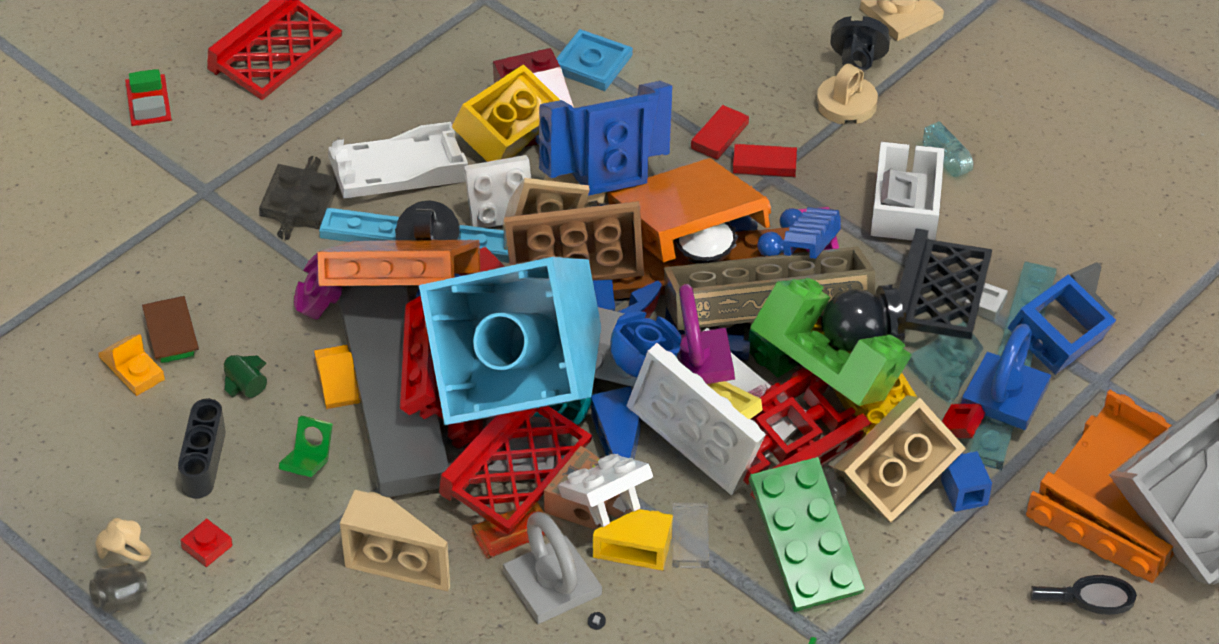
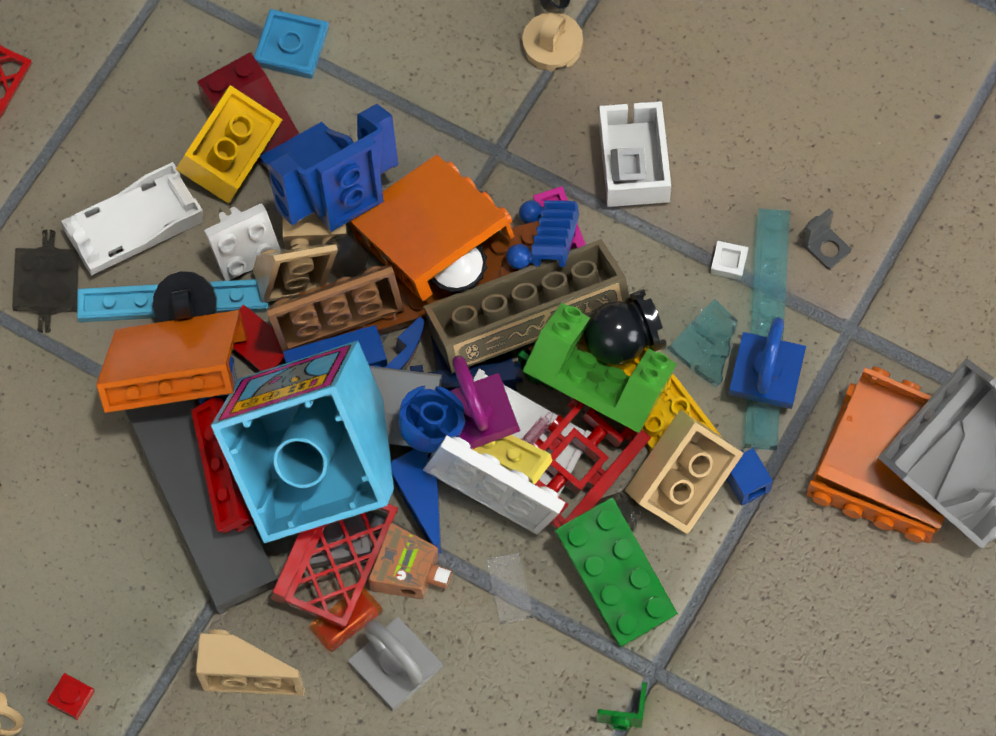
camera: 10 degrees left, 20 degrees up
black beam [178,398,226,499] -> none
dark green piece [224,355,267,398] -> none
green bracket [279,415,333,477] -> none
magenta plate [294,253,342,320] -> none
light orange slope [314,345,360,409] -> none
white plate [558,454,653,527] -> none
black piece [588,612,606,630] -> none
yellow slope [593,509,673,571] -> none
red tile [691,105,749,160] -> none
red tile [733,144,797,177] -> none
black fence [897,228,992,340] -> none
clear light blue piece [923,121,973,177] -> none
red plate [942,404,986,438] -> none
blue window [1007,274,1116,375] -> none
black piece [1030,575,1137,615] -> none

